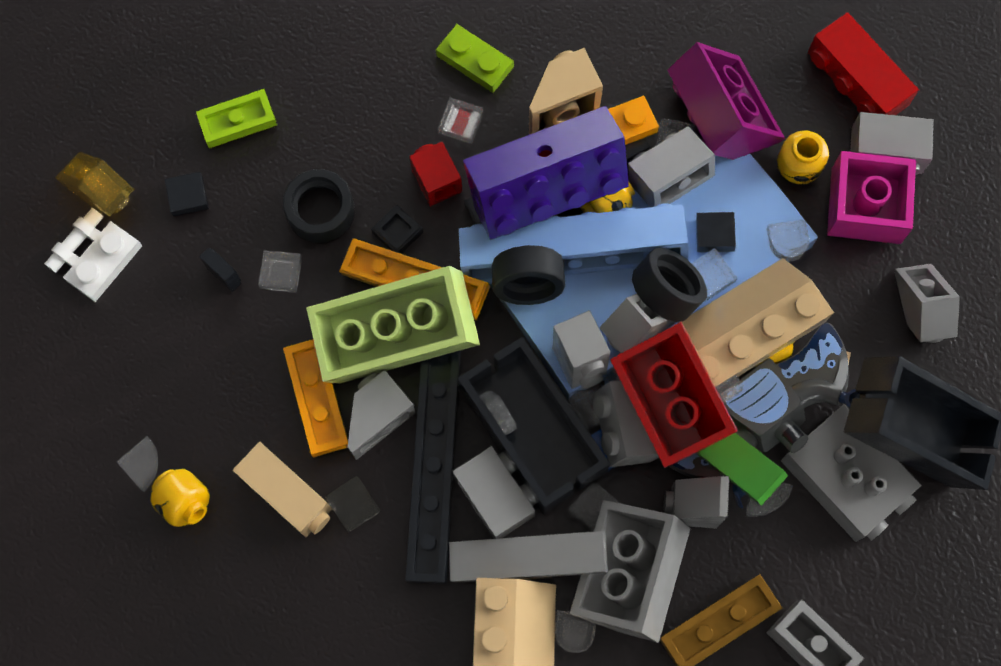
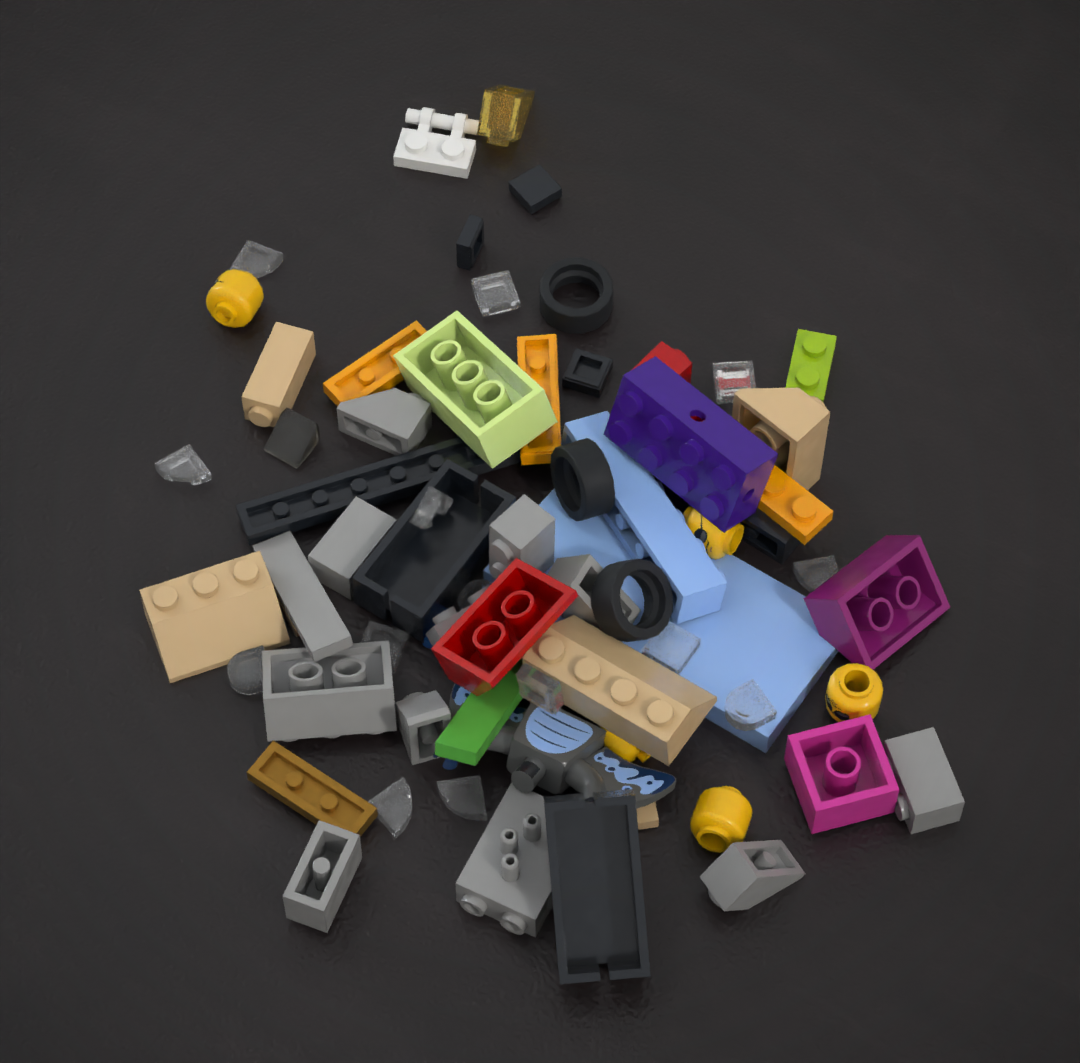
camera: 65 degrees right, 15 degrees down
lime plate [196,89,277,149] -> none
light grey brick [628,126,715,207] -> none
black tile [696,212,736,252] -> none
red brick [808,12,919,115] -> none
none -> clear tile [155,444,212,485]
none -> clear tile [369,777,413,838]
none -> yellow head [690,786,753,853]

